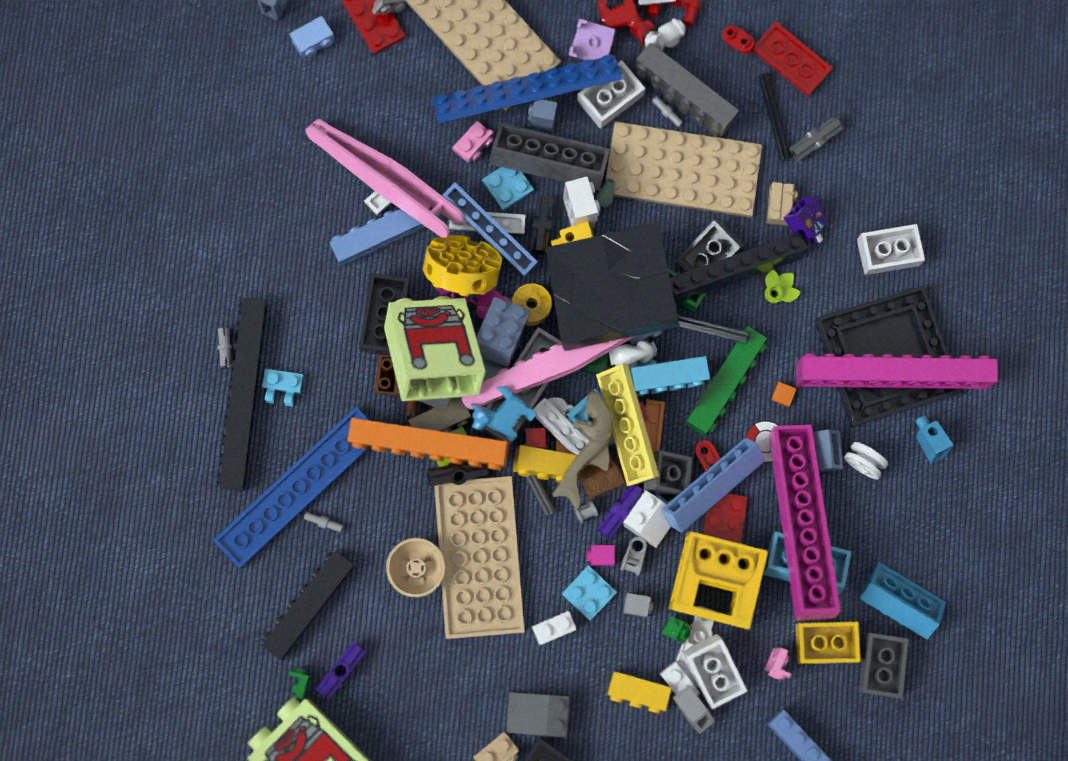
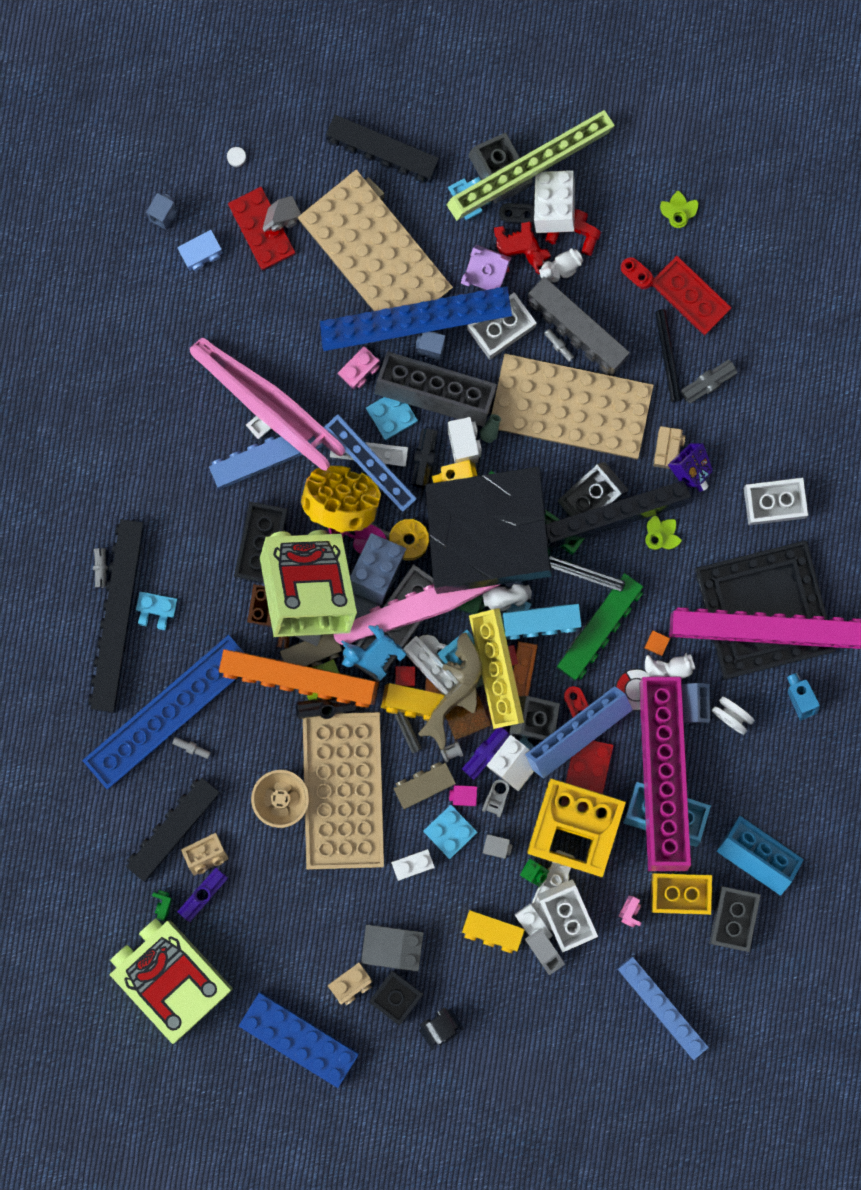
camera: 10 degrees right, 5 degrees up
none -> tan bracket [181,833,229,876]
none -> dark tan brick [393,762,456,810]
none -> white animal [645,653,696,679]

